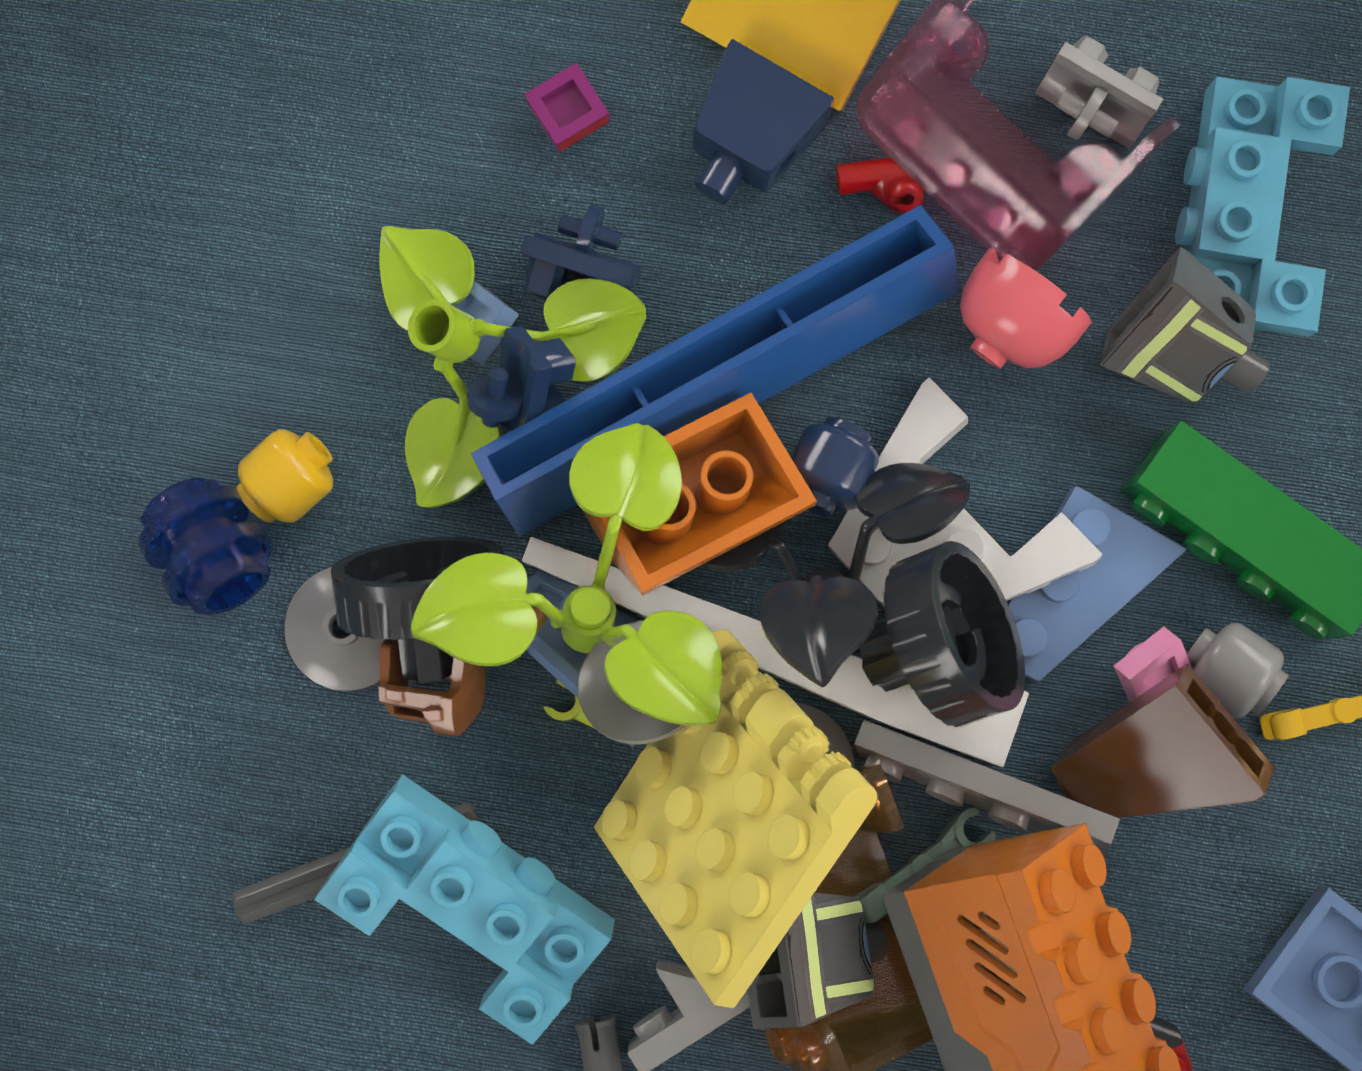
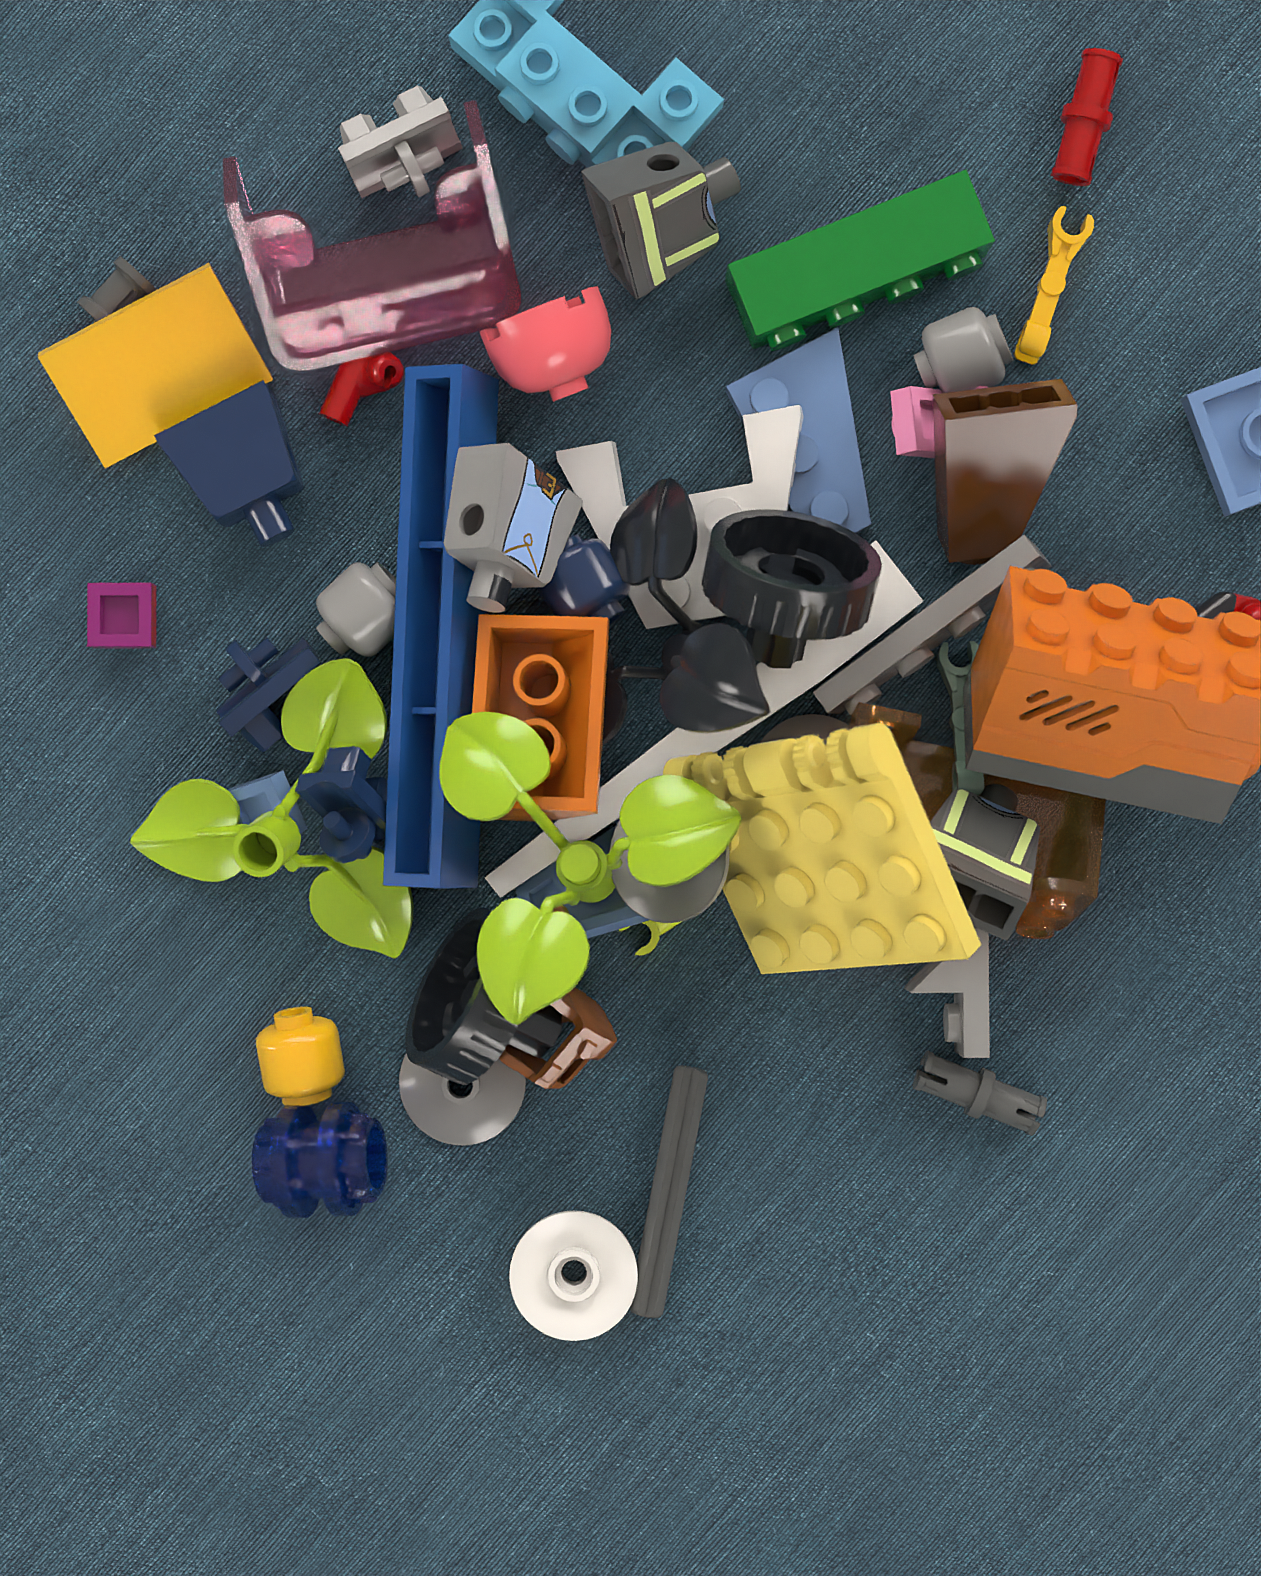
camera: 65 degrees left, 5 degrees up
medium azure bracket [314,774,615,1045] -> none
none -> light grey head [316,562,396,657]
none -> light grey torso [444,443,583,613]
none -> white dish [509,1211,638,1341]

